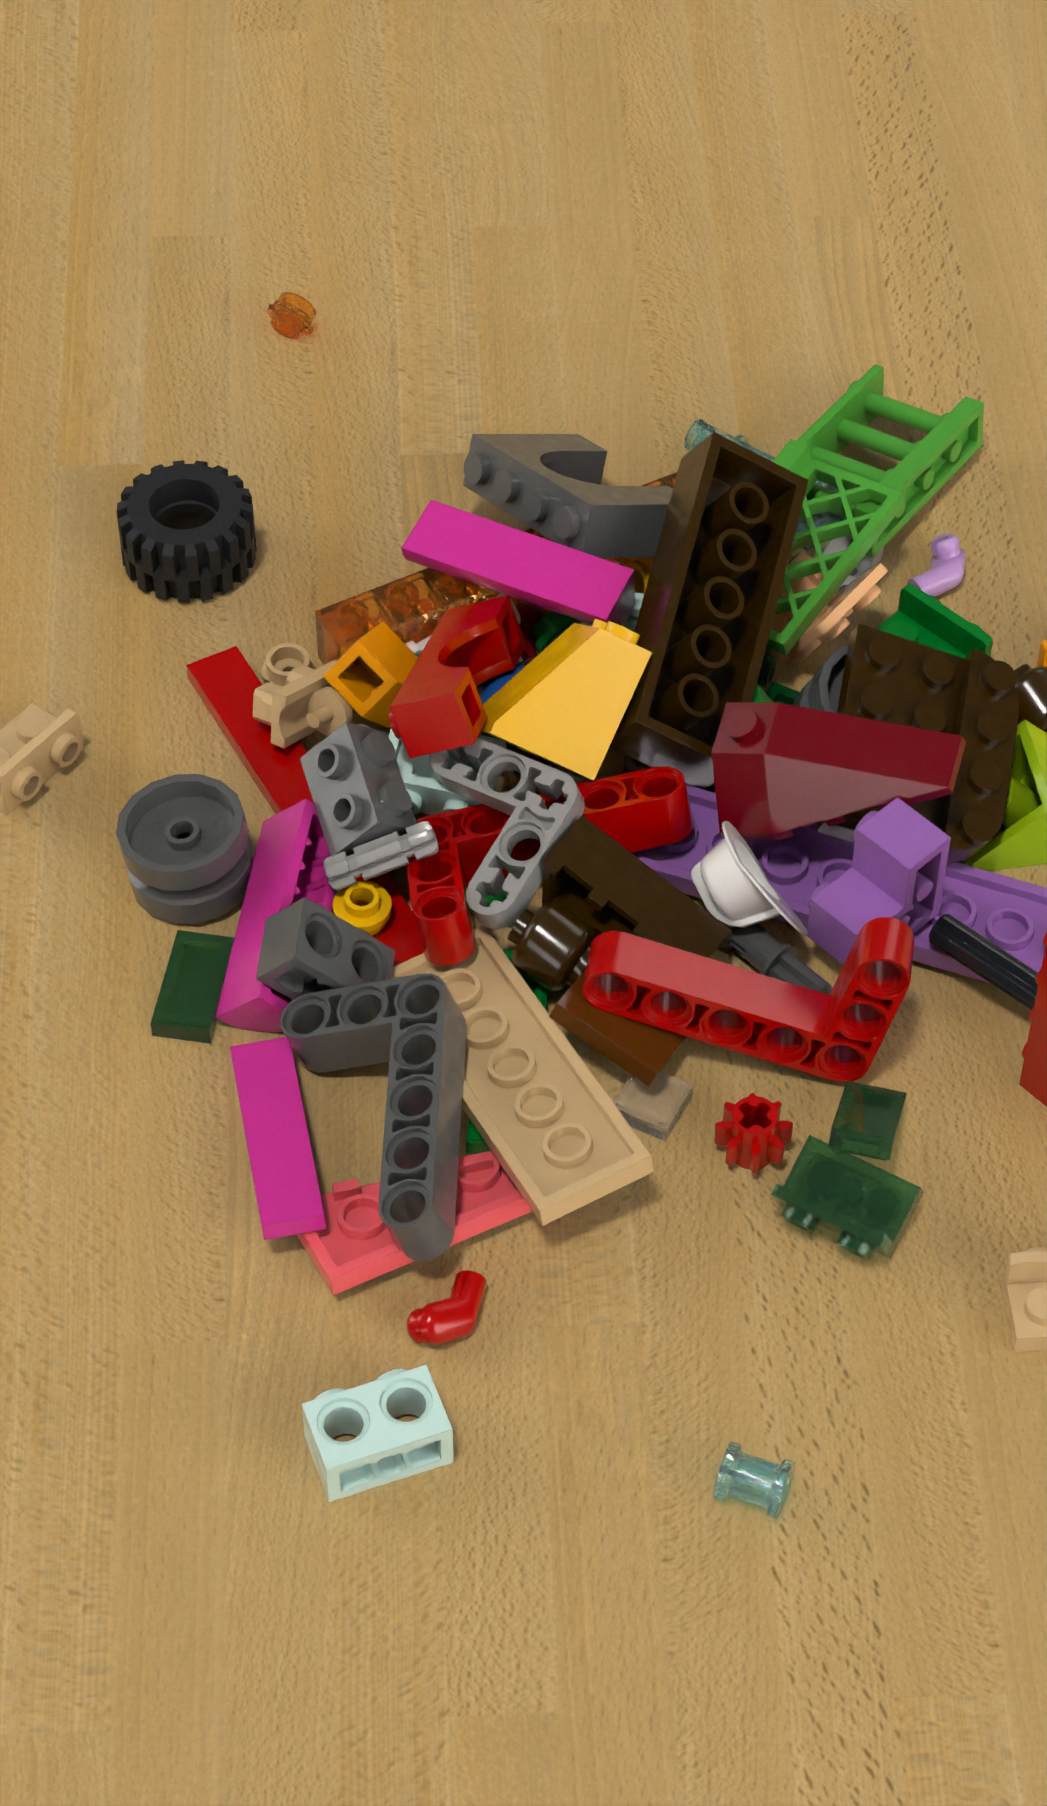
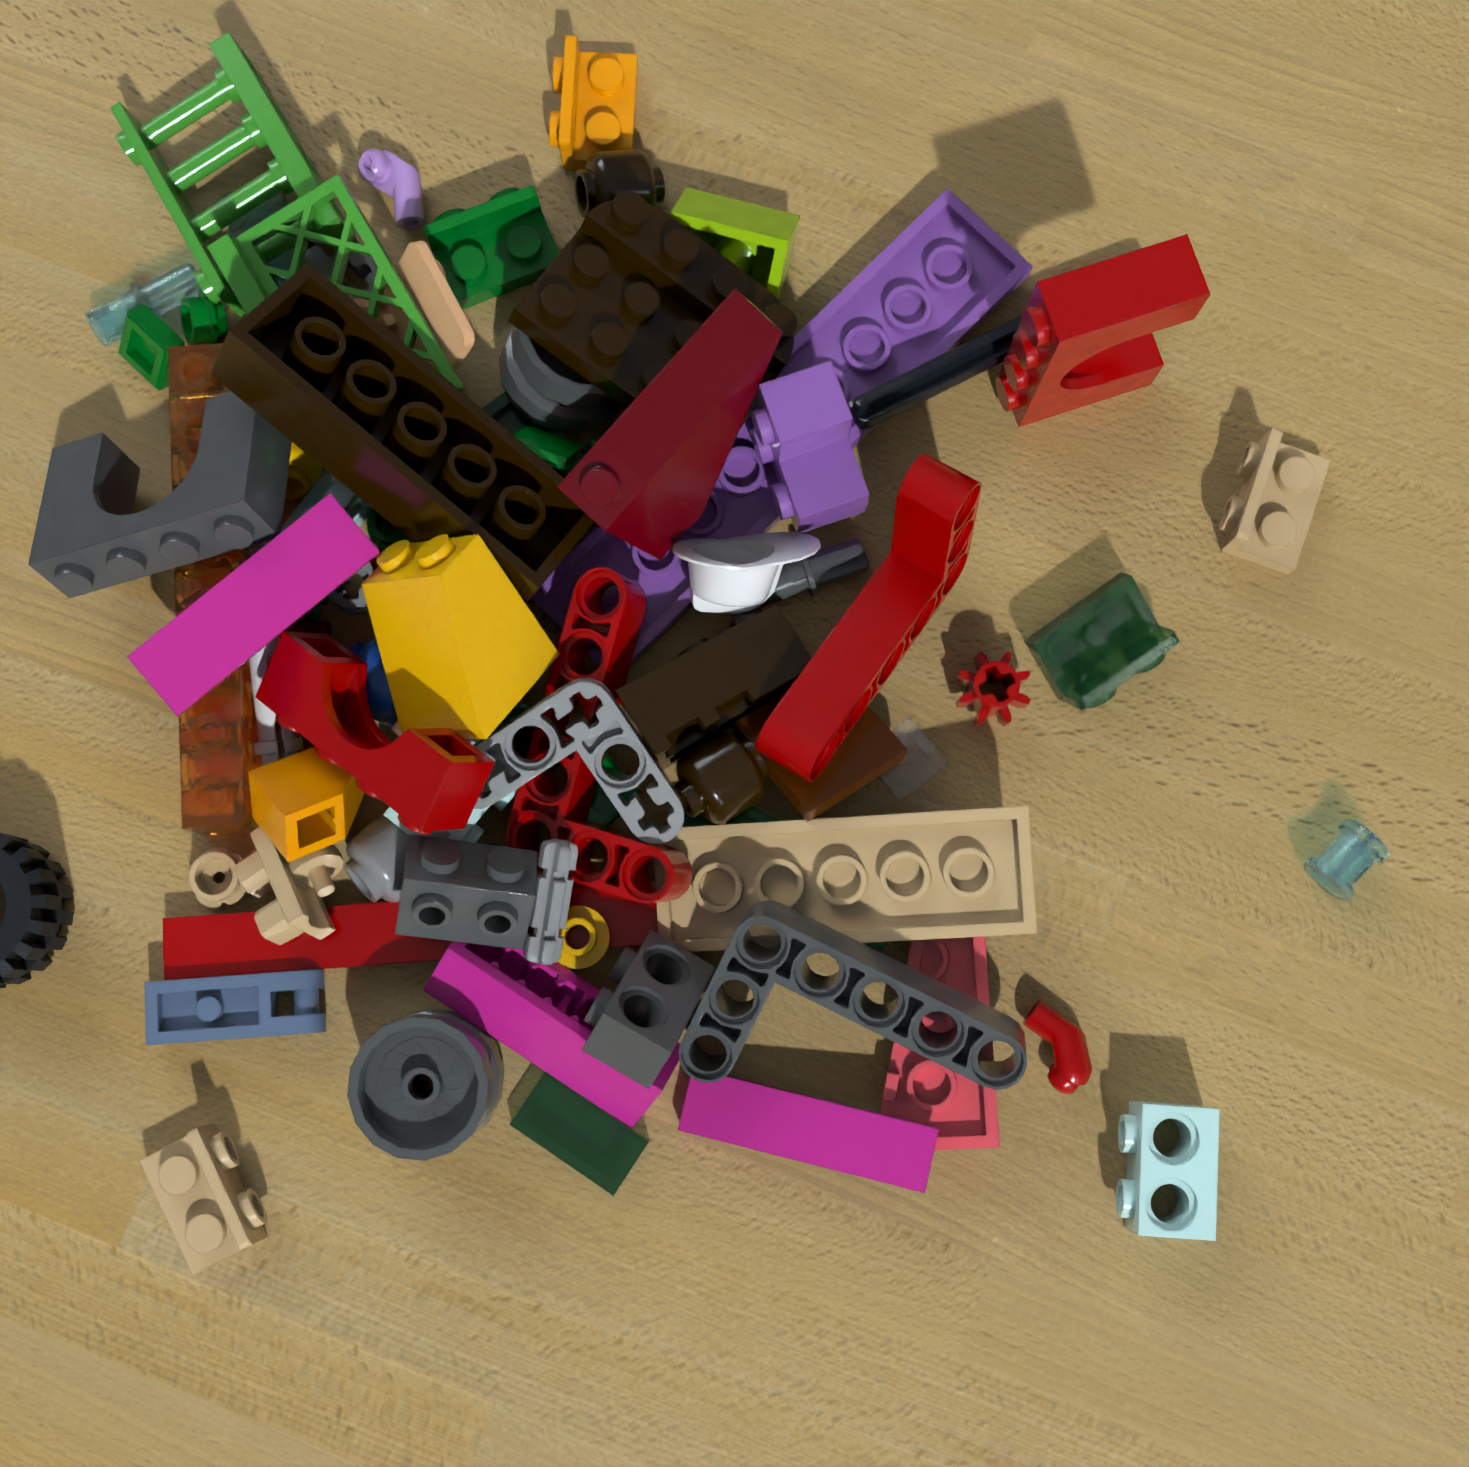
camera: 65 degrees left, 30 degrees up
clear green tile [828,1081,907,1161] -> none
none -> sand blue plate [144,969,327,1045]

